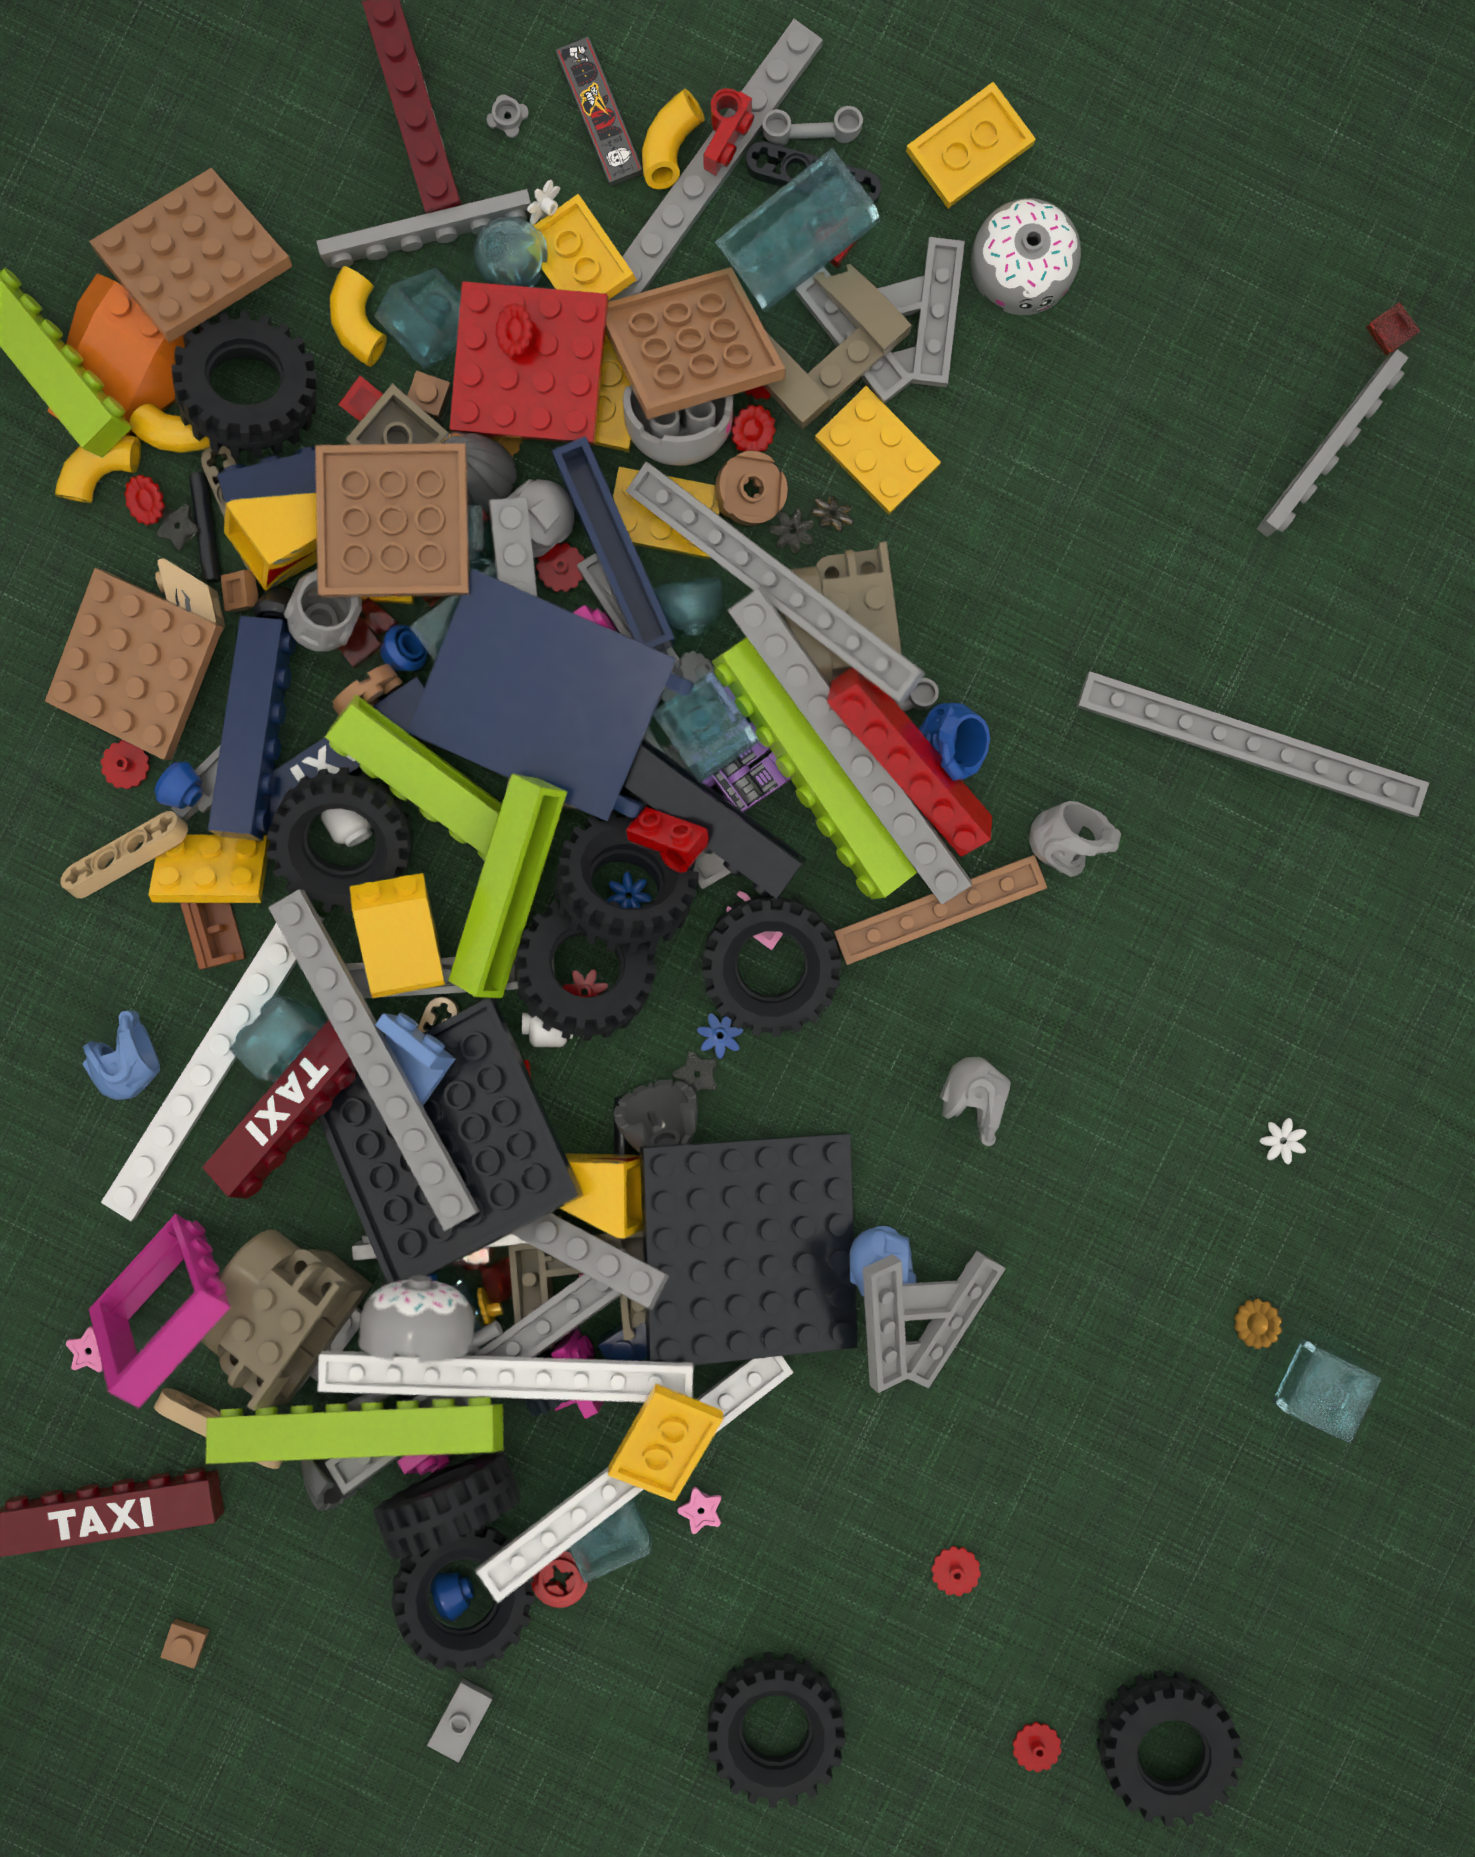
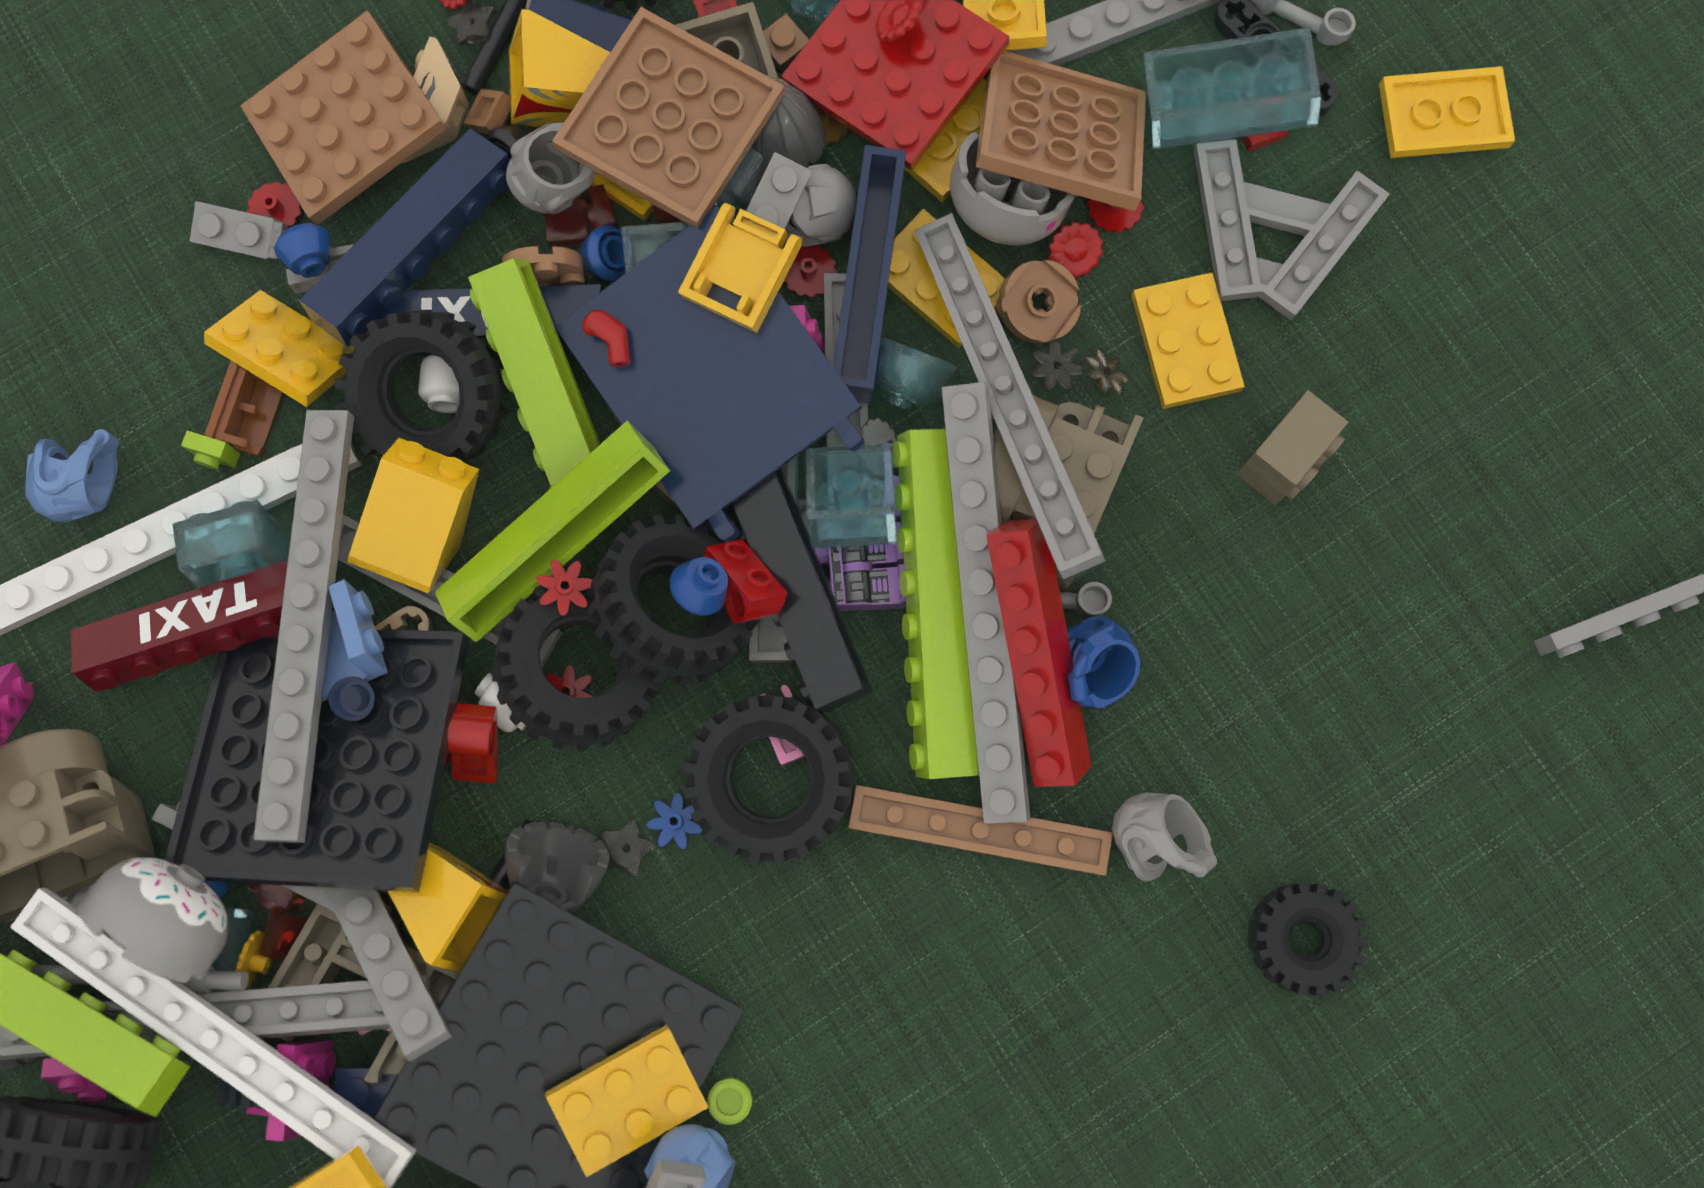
camera: 35 degrees right, 10 degrees down
tan beam [61,811,188,898] -> none
blue plant [606,872,653,909] -> none
dark tan wedge [763,264,911,430] -> none
light grey helmet [939,1057,1011,1146] -> none
cylinder [970,198,1081,315] -> none
light grey plate [1076,672,1429,817] -> none
none -> lime plate [181,431,241,470]
none -> light grey hinge [189,201,286,260]
none -> dark blue plate [328,676,375,721]
none -> red plate [447,703,499,784]
none -> red plant [536,560,593,616]
none -> yellow plate [545,1025,708,1177]
none -> red arm [582,310,630,367]
none -> blue cone [670,557,728,616]
none -> yellow container [678,203,802,333]
none -> lime tile [707,1077,753,1125]
none -> dark tan brick [1236,390,1349,506]
none -> black tyre [1247,883,1368,996]

